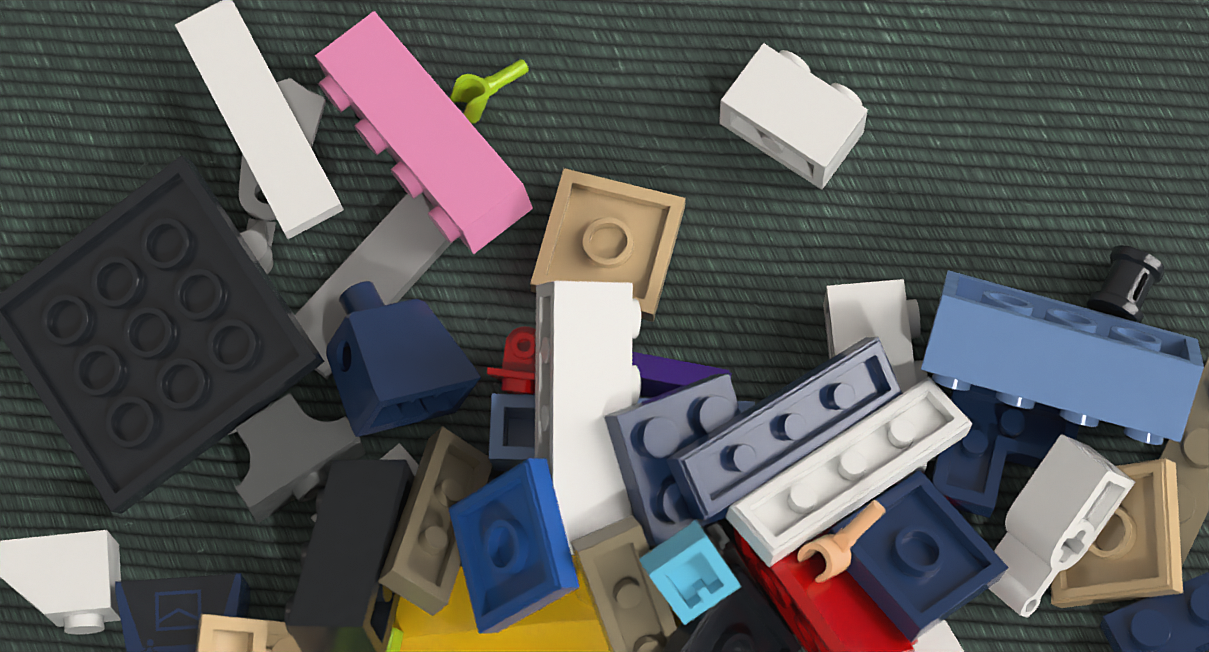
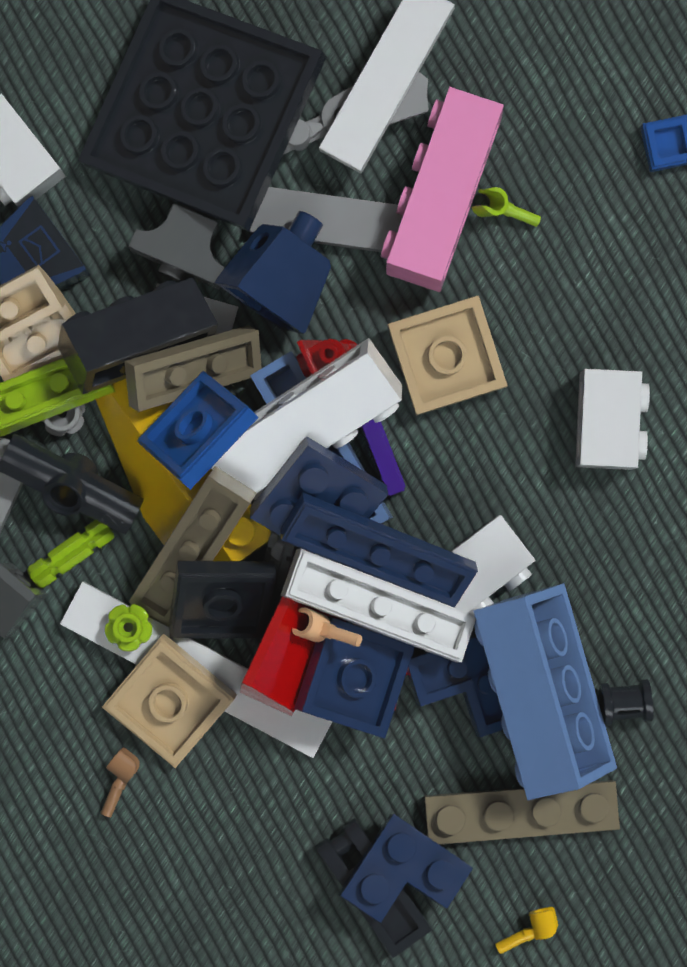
camera: 50 degrees right, 15 degrees up
medium azure bracket [639,520,741,625] -> none
white piece [988,434,1135,618] -> none
tan tile [1050,458,1183,608] -> none

